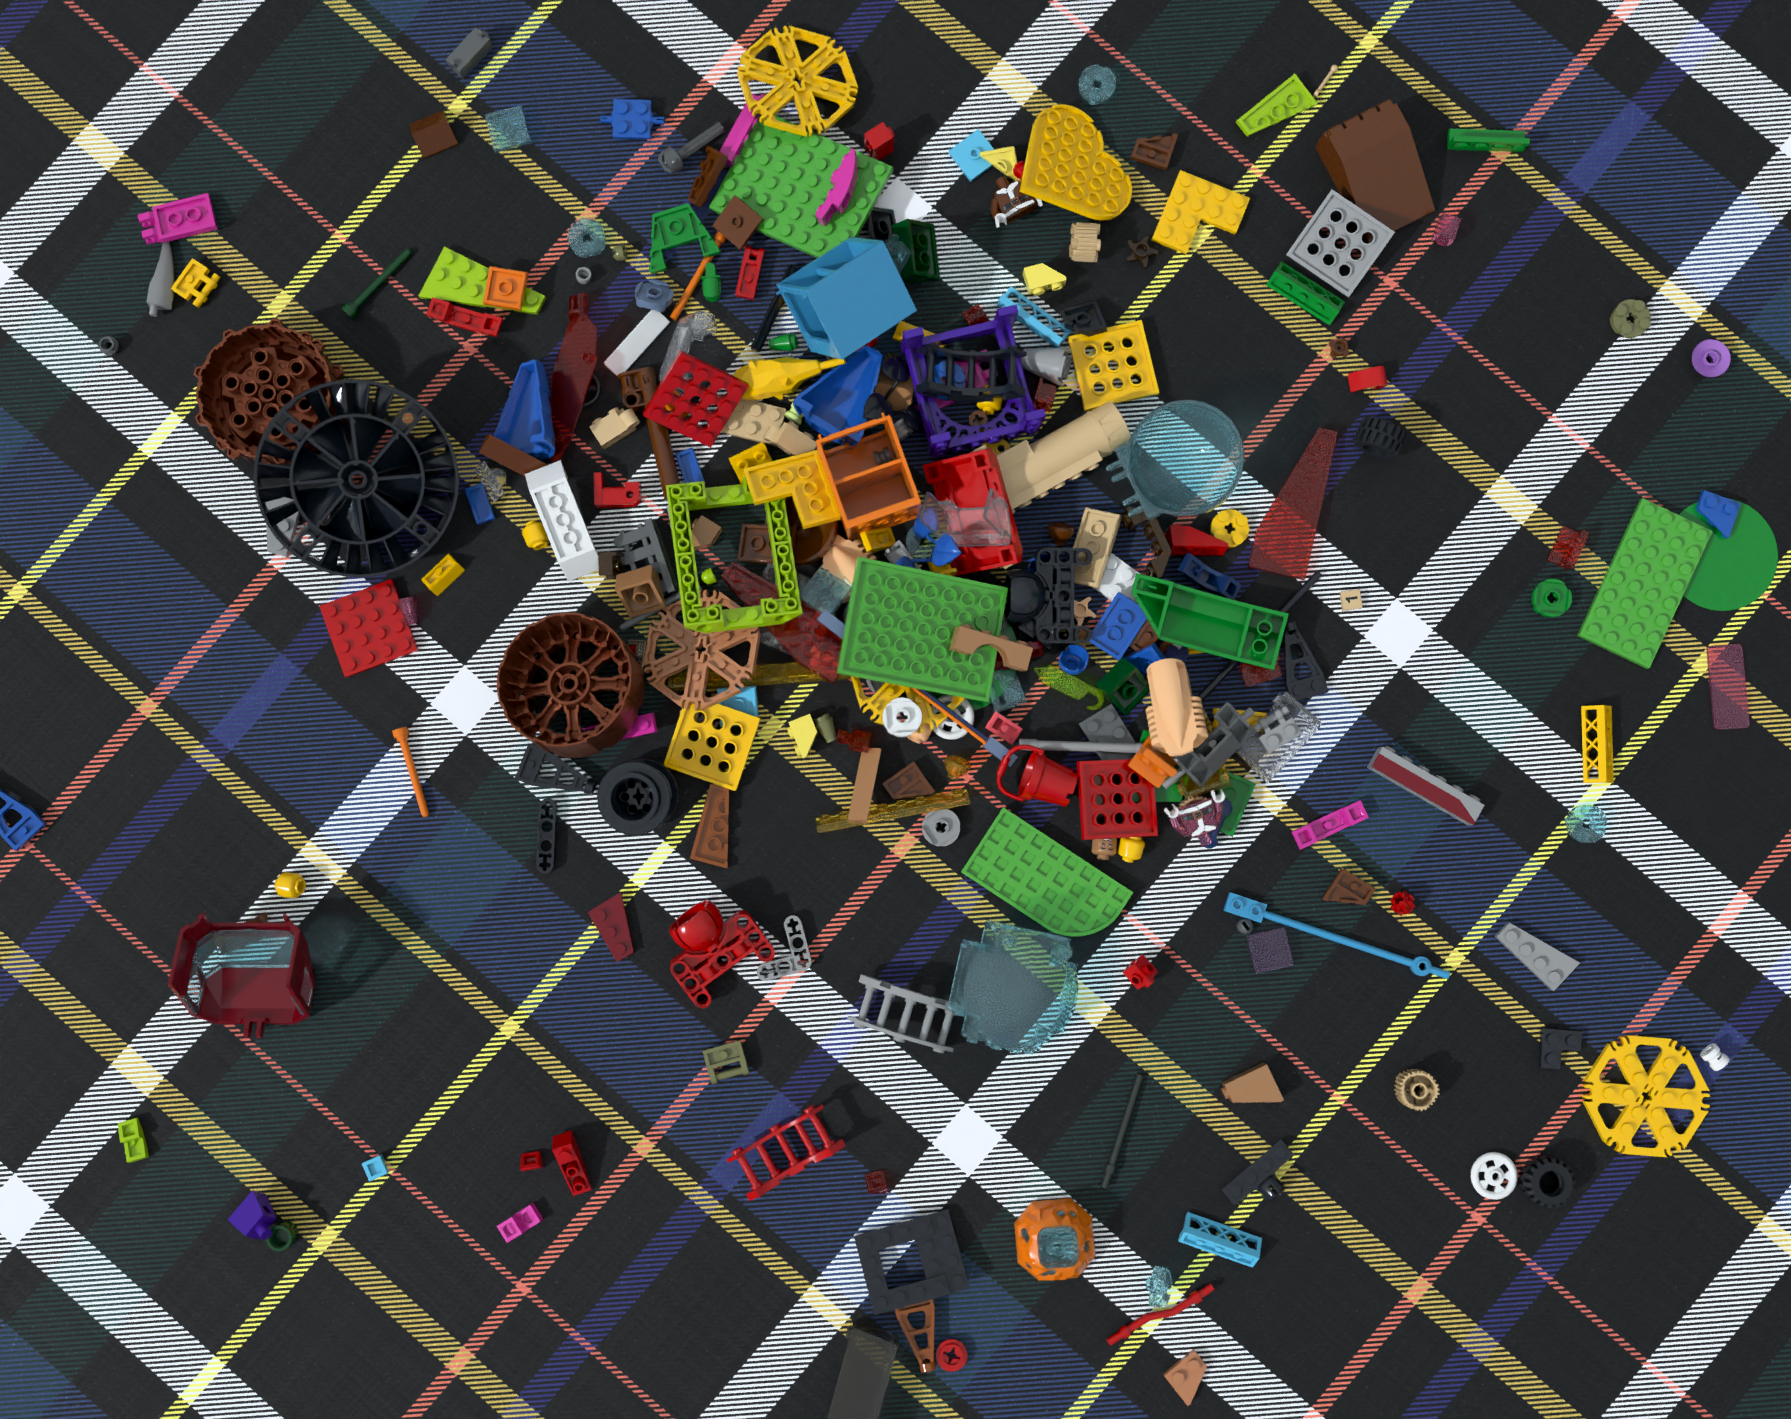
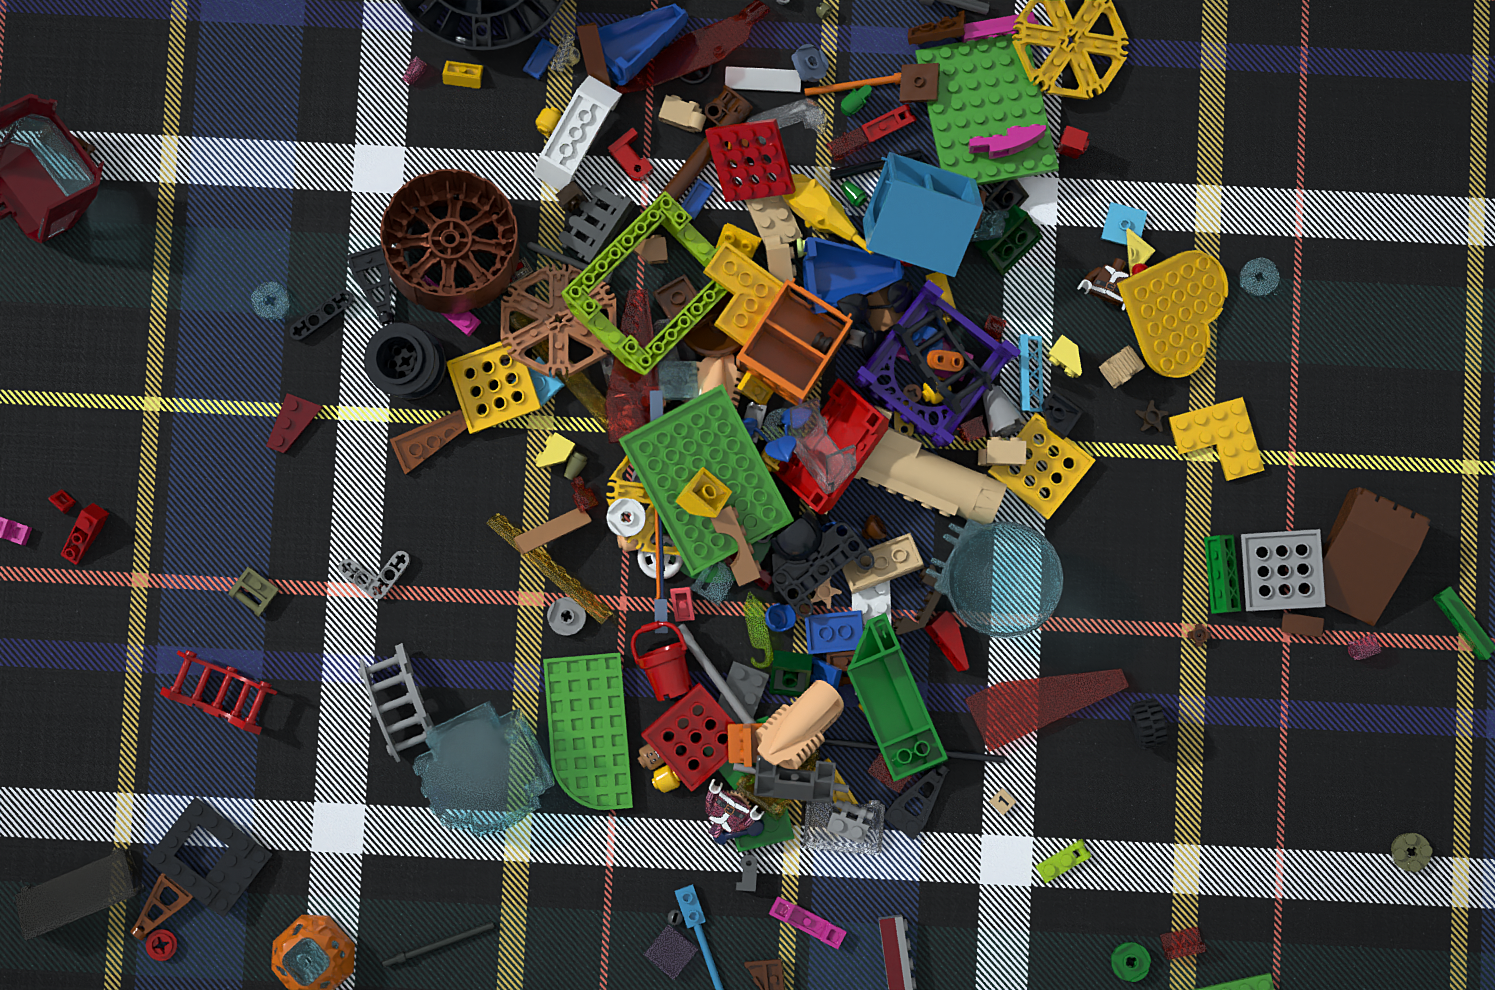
camera: 50 degrees right, 0 degrees up
yellow head [274,872,306,898] -> none
red plate [319,579,419,678] -> none
orange piece [392,727,429,817] -> none
medium nougat slope [615,565,666,618] -> none
green wing [649,203,721,275] -> none
red beam [669,899,775,1008] -> none
lime hinge [701,568,717,584] -> none
clear red slope [864,1170,889,1194] -> none
reddish brown wing [882,761,935,800] -> none
clear yellow brick [944,755,971,780] -> none
red brick [1122,954,1158,990] -> none
reddish brown wing [1130,134,1178,170] -> none
dark blue arch [1178,553,1242,600] -> none
yellow plate [1210,509,1249,548] -> none
lime wing [1236,74,1318,137] -> none
tan hinge [1313,65,1338,98] -> none
red panel [1348,366,1388,393] -> none
medium lavender dish [1692,339,1731,377] -> none
none -> clear light blue plate [251,282,291,320]
none -> yellow slope [675,467,733,518]
none -> dark grey leg [736,854,757,891]
none -> clear red panel [826,127,869,162]
none -> orange plate [927,350,964,372]
none -> tan hinge [978,437,1026,466]
none -> lime plate [1035,839,1092,883]
none -> reddish brown slope [1281,613,1325,638]

